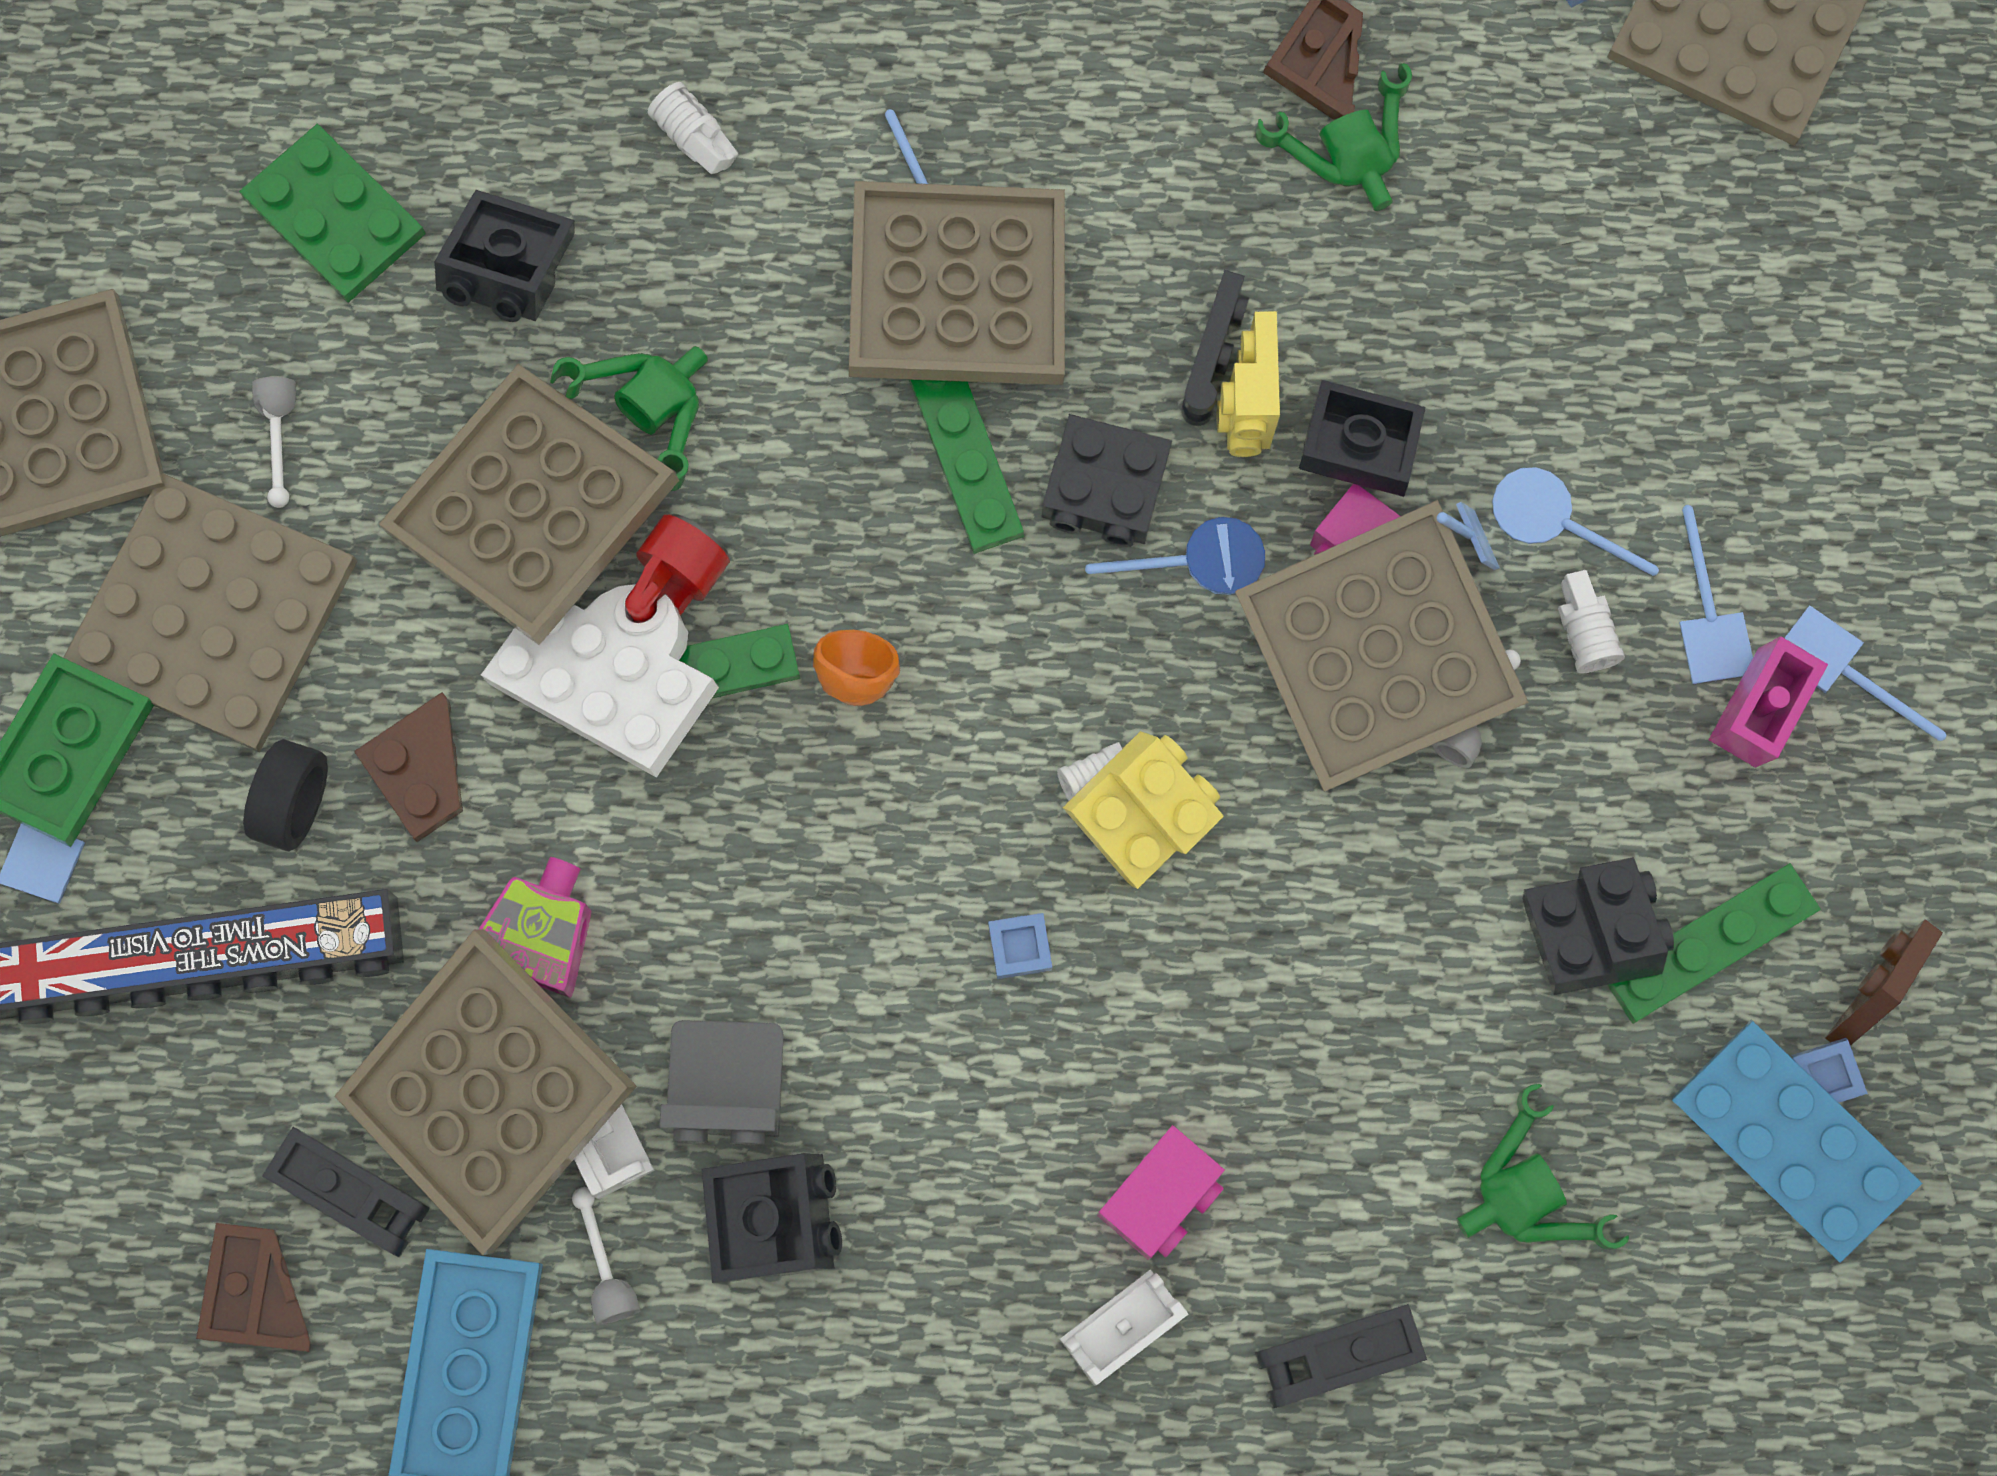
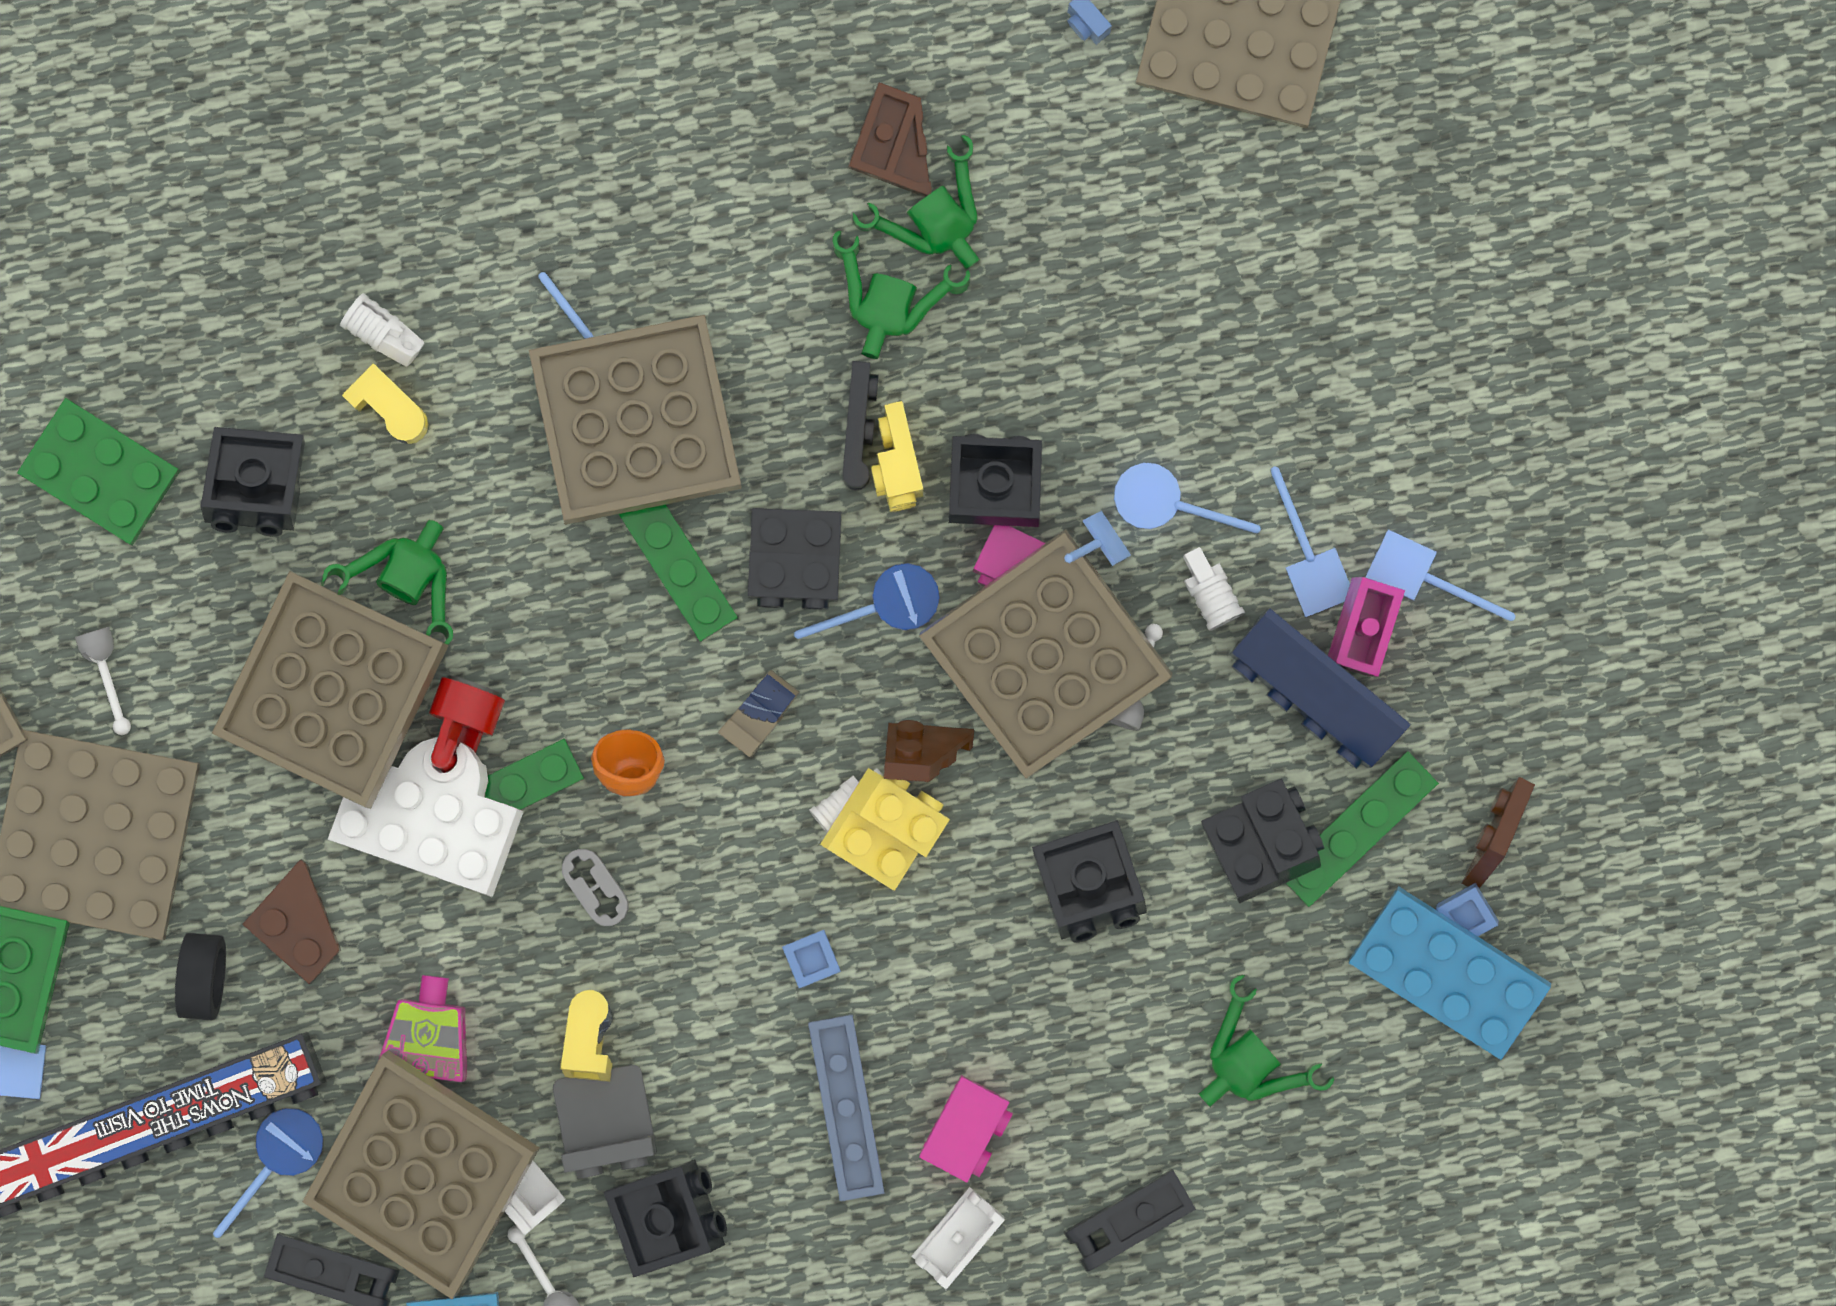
camera: 15 degrees left, 10 degrees up
none -> blue piece [213,1108,323,1238]
none -> light yellow leg [342,363,428,444]
none -> light yellow leg [560,990,612,1082]
none -> light grey beam [562,849,629,926]
none -> leg [718,670,800,758]
none -> sand blue plate [808,1014,885,1202]
none -> green piece [832,231,970,359]
none -> reddish brown wing [884,720,974,782]
none -> black plate [1032,820,1147,943]
none -> dark blue slope [1229,608,1411,769]

